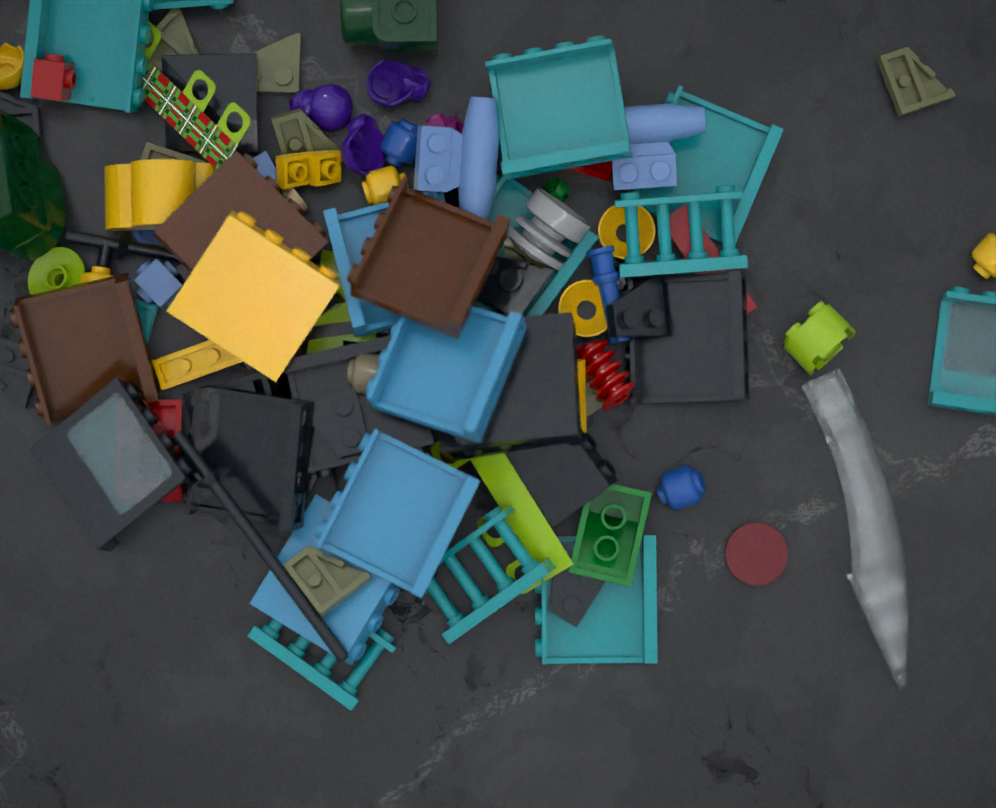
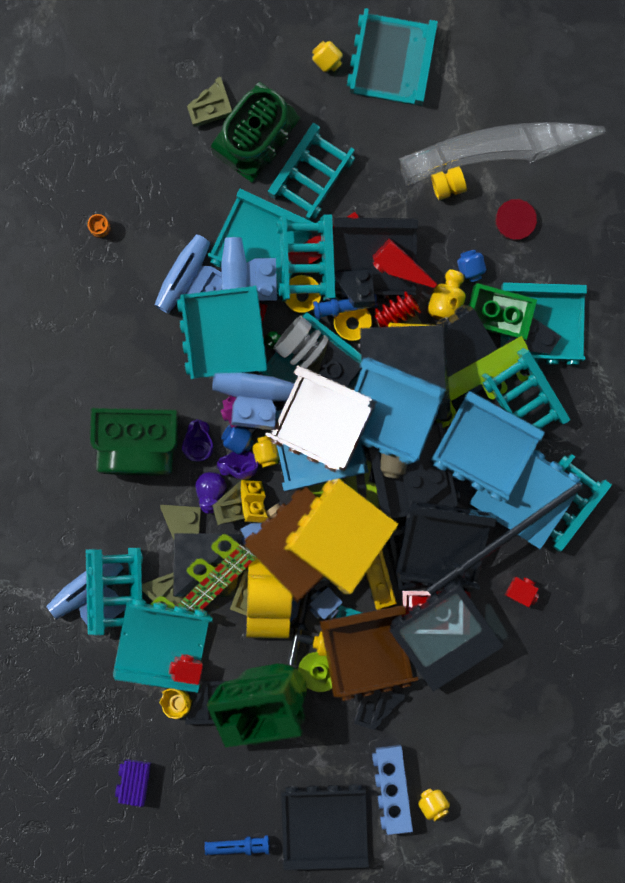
camera: 85 degrees left, 0 degrees up
olive wing [283,546,372,617] -> none
lime brick [783,301,856,375] -> none
none -> medium blue plate [155,234,222,314]
none -> dark green brick [211,81,301,183]
none -> teal fence [268,123,356,221]
none -> red slope [372,238,437,288]
none -> yellow piece [428,270,466,320]
none -> yellow wheel [431,166,467,200]
none -> red brick [505,577,539,607]

